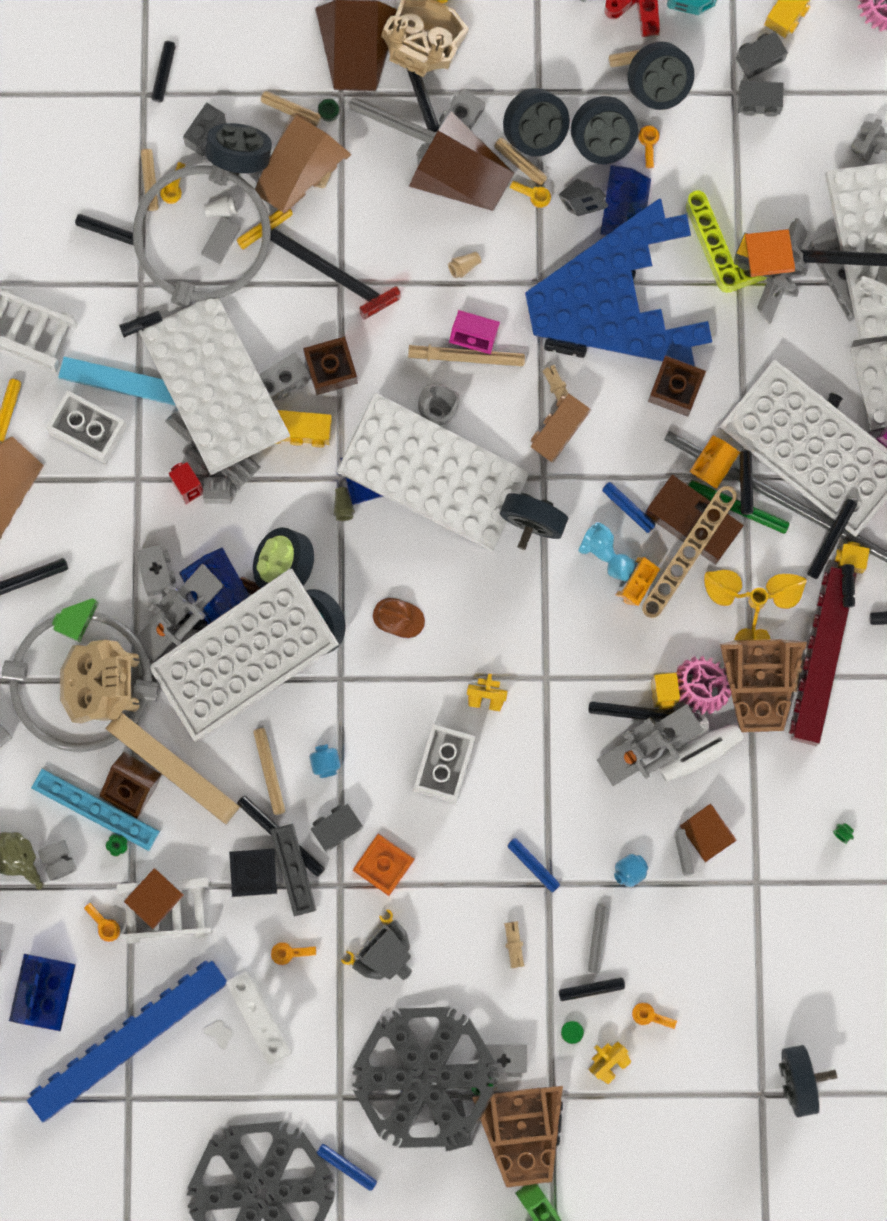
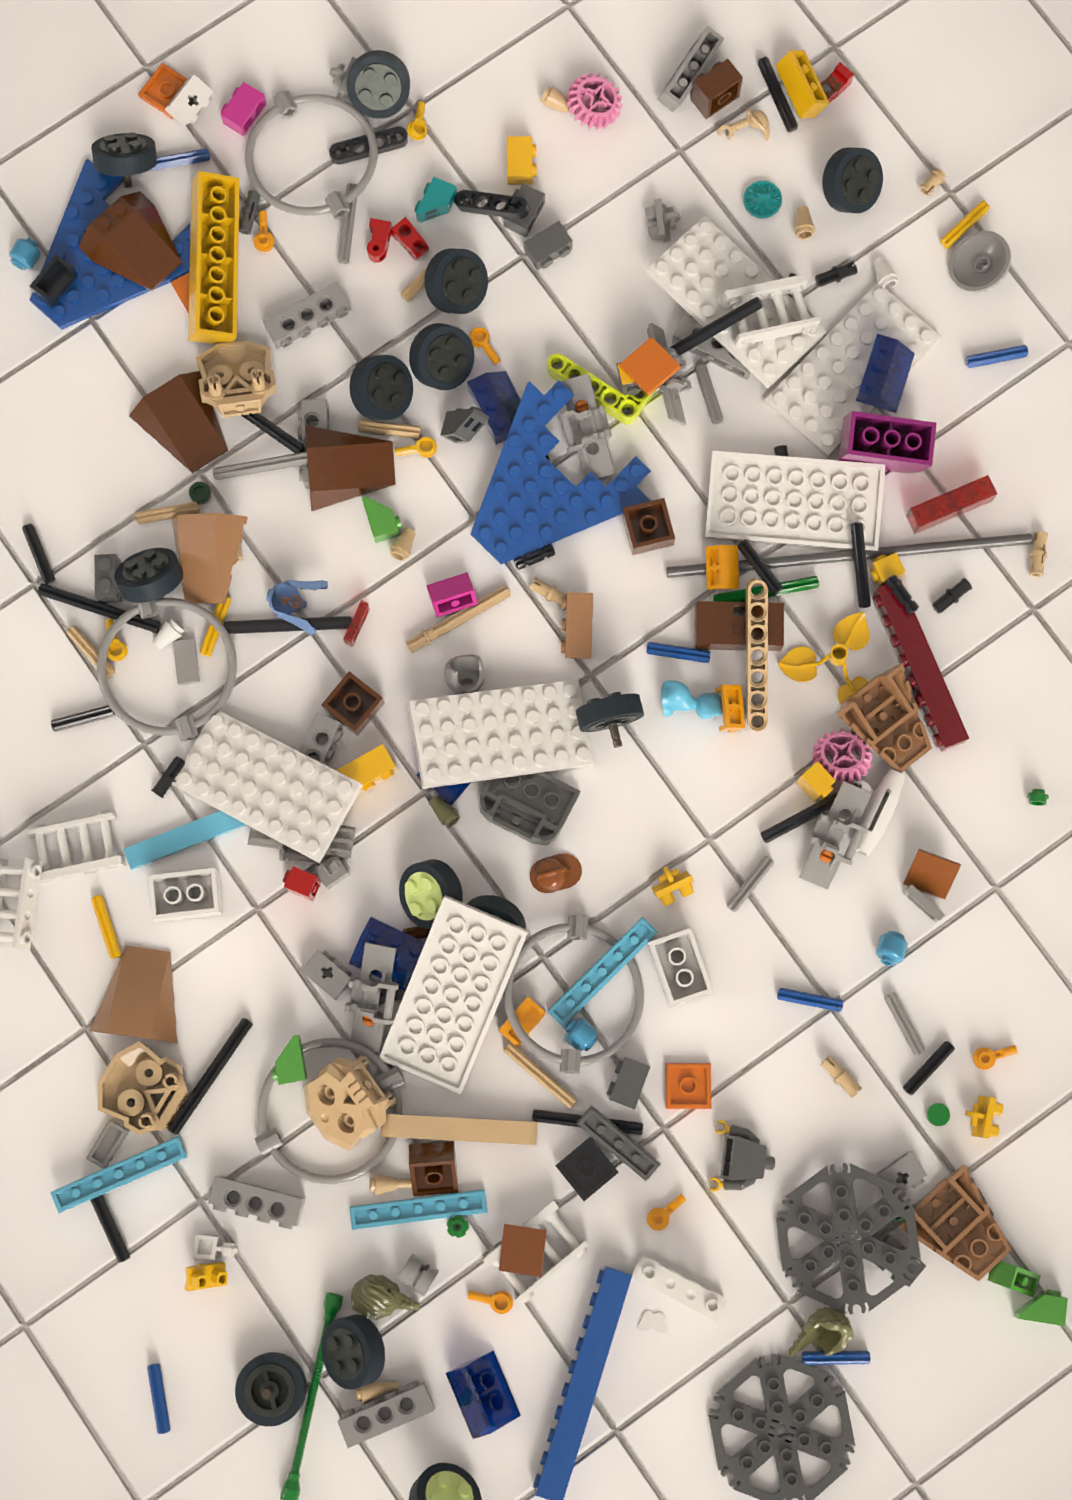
camera: 30 degrees left, 0 degrees up
none -> black axle [38,583,161,633]
none -> light grey brick [263,281,351,349]
none -> medium blue piece [266,580,328,635]
none -> bright green slope [361,496,402,543]
none -> tan cone [369,1173,412,1196]
none -> black beam [454,190,530,219]
none -> dark grey plate [479,772,581,845]
none -> light orange hinge [498,996,546,1047]
none -> light grey piece [503,915,644,1074]
none -> medium azure tile [547,917,658,1027]
none -> light grey piece [558,373,615,479]
none -> light grey axle [695,363,724,424]
none -> light grey axle [727,856,774,912]
none -> olive hair [789,1307,854,1357]

